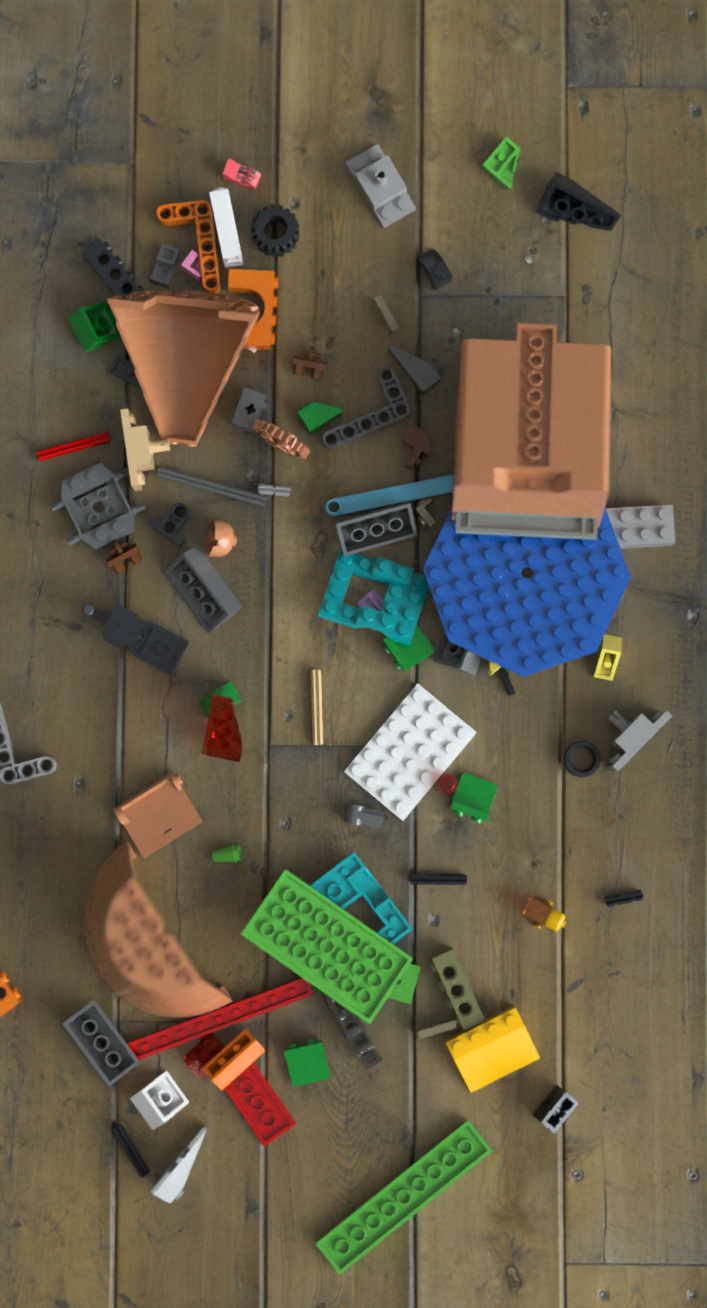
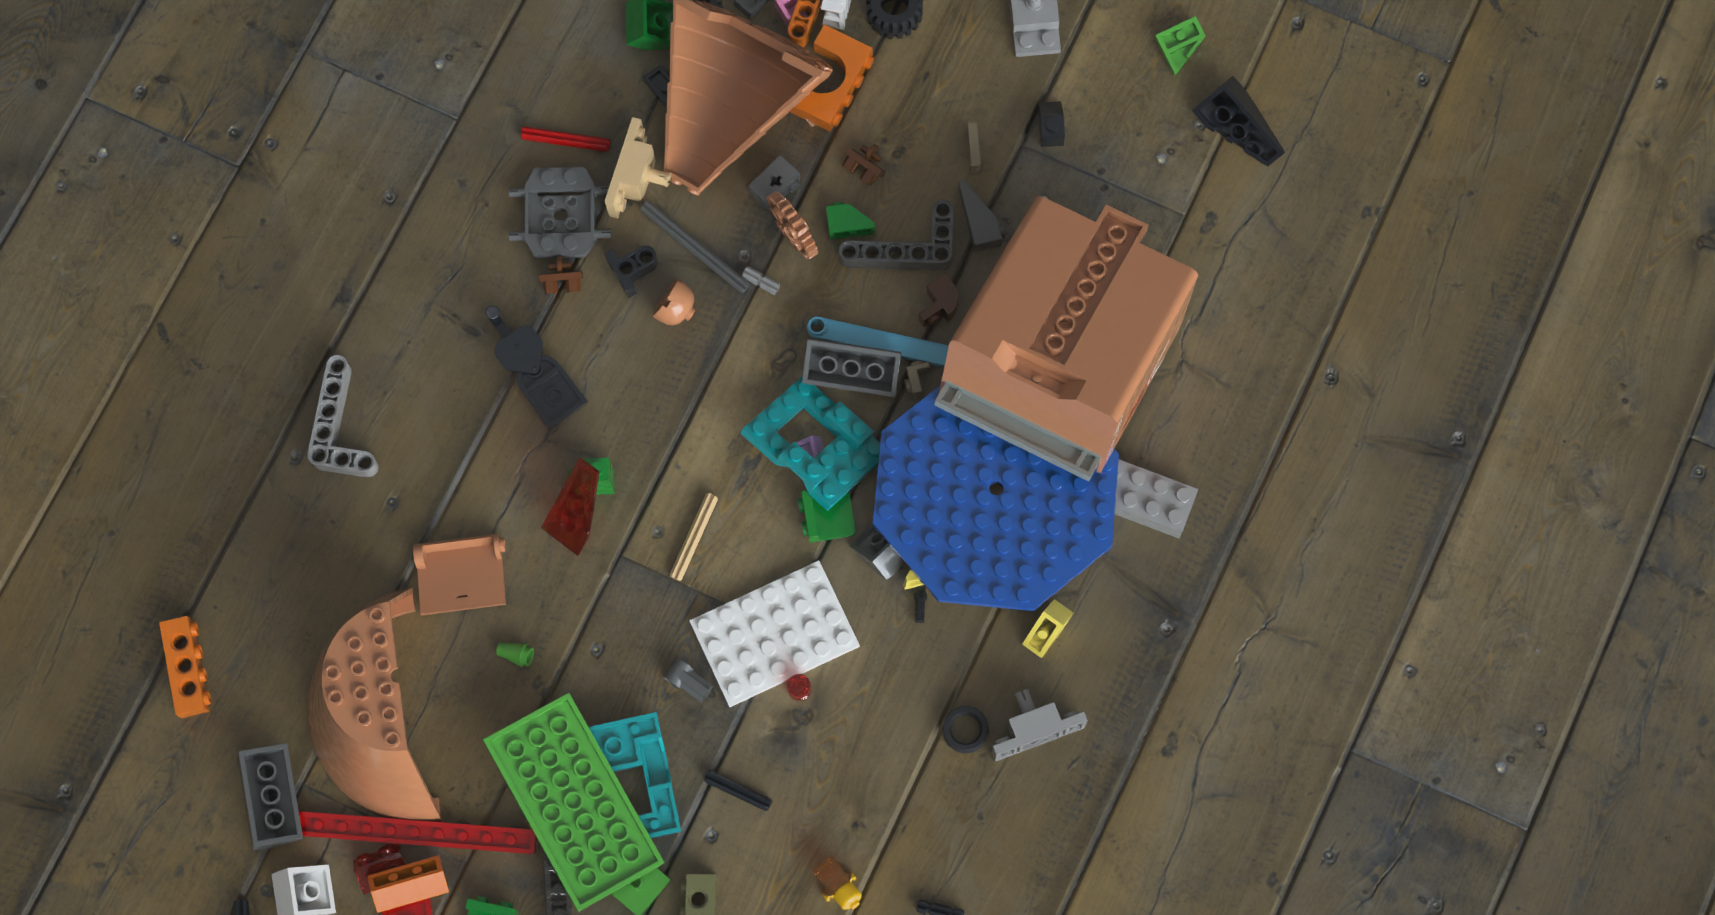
camera: 30 degrees right, 10 degrees down
dark grey slope [164,546,243,633] -> none
green bracket [449,773,498,824] -> none

